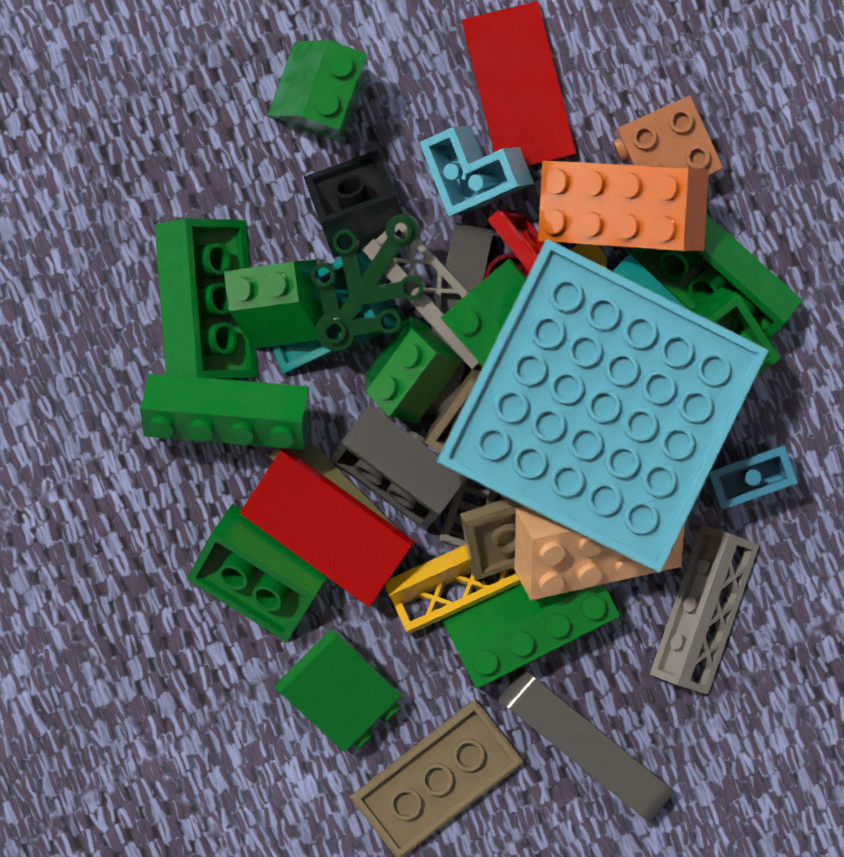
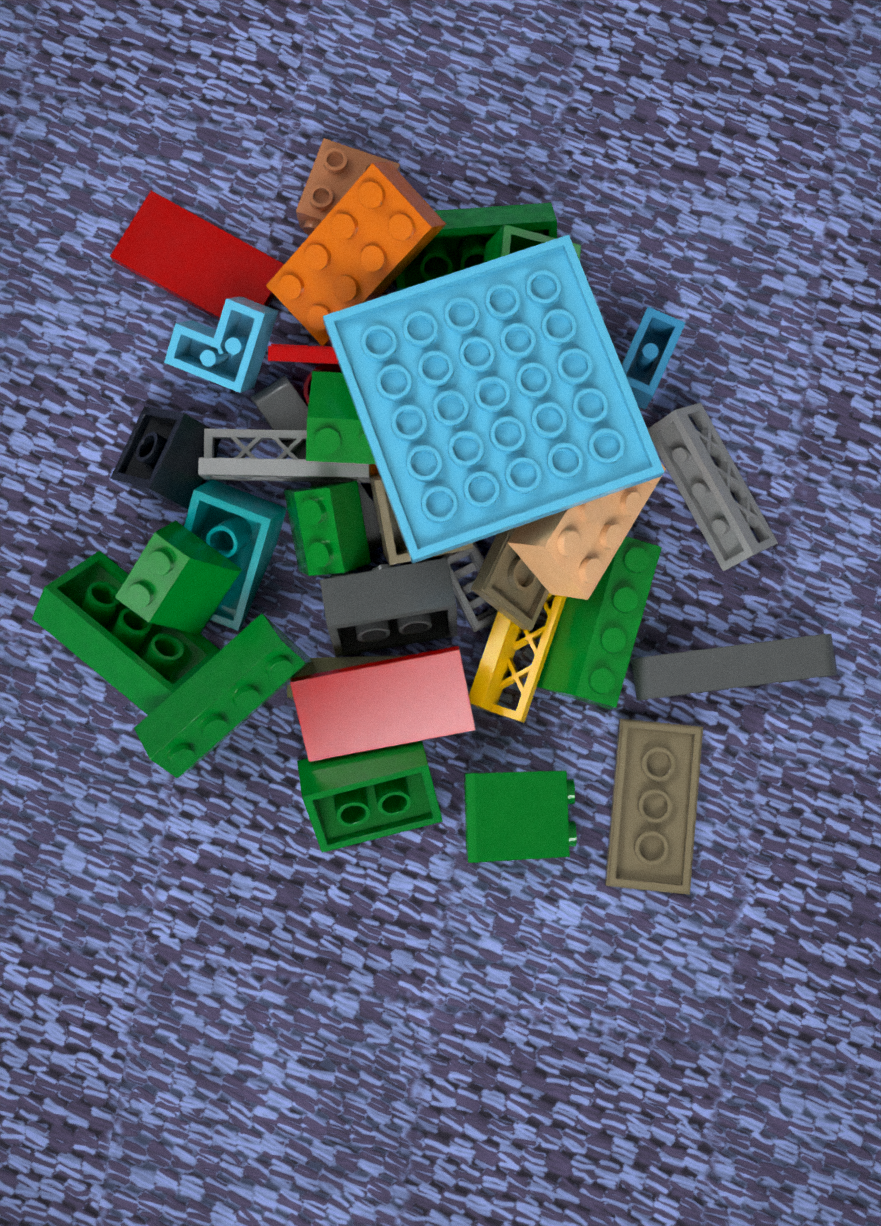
camera: 40 degrees left, 5 degrees down
green slope [267,40,368,143] -> none
dark green plant [311,214,426,351] -> none

